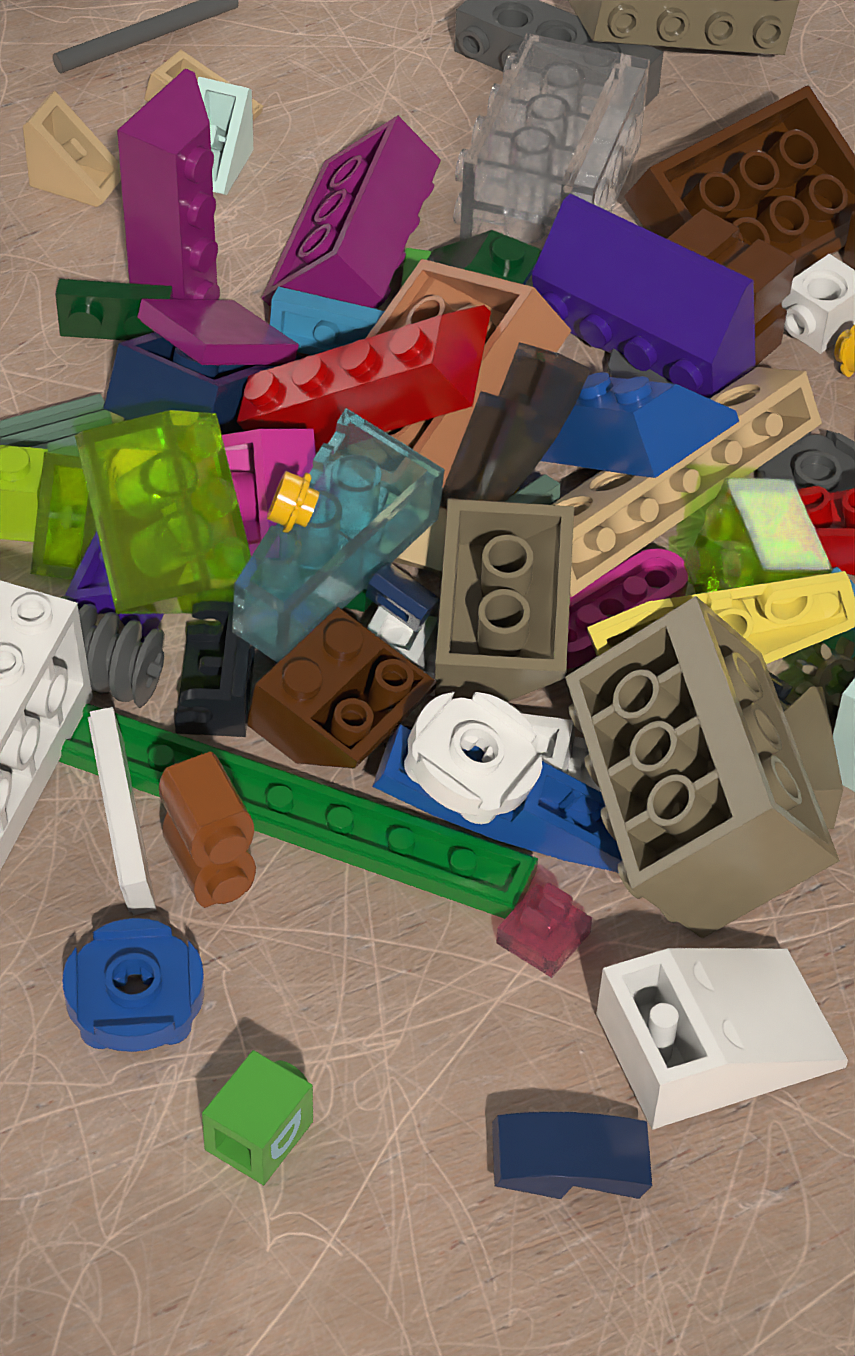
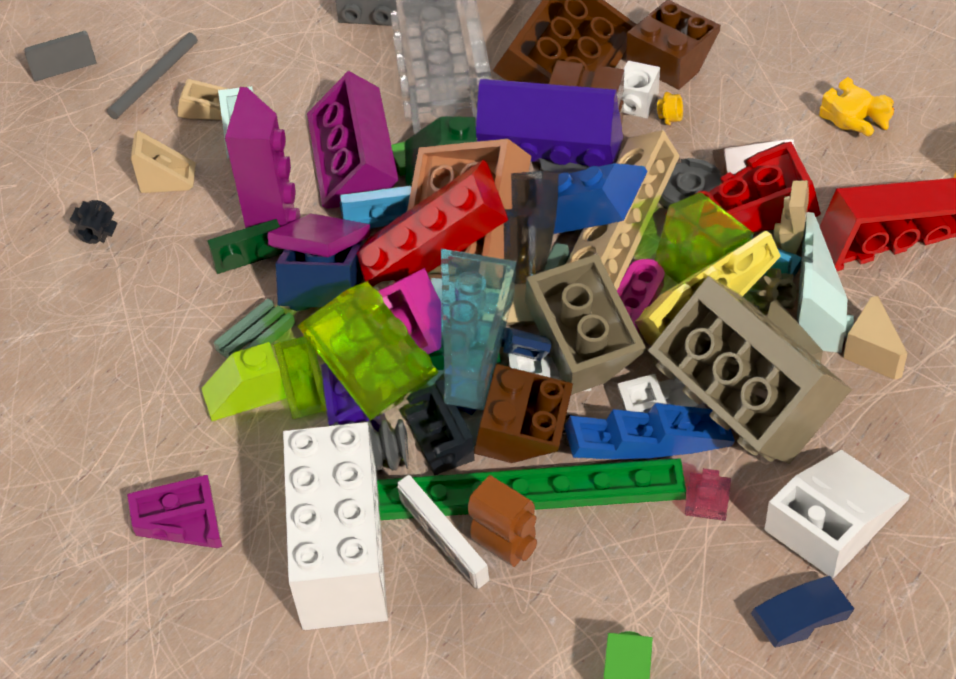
camera: 20 degrees left, 0 degrees up
blue plate [62,918,205,1052] -> none
yellow plate [267,471,320,533] -> none
white plate [404,692,542,824] -> none

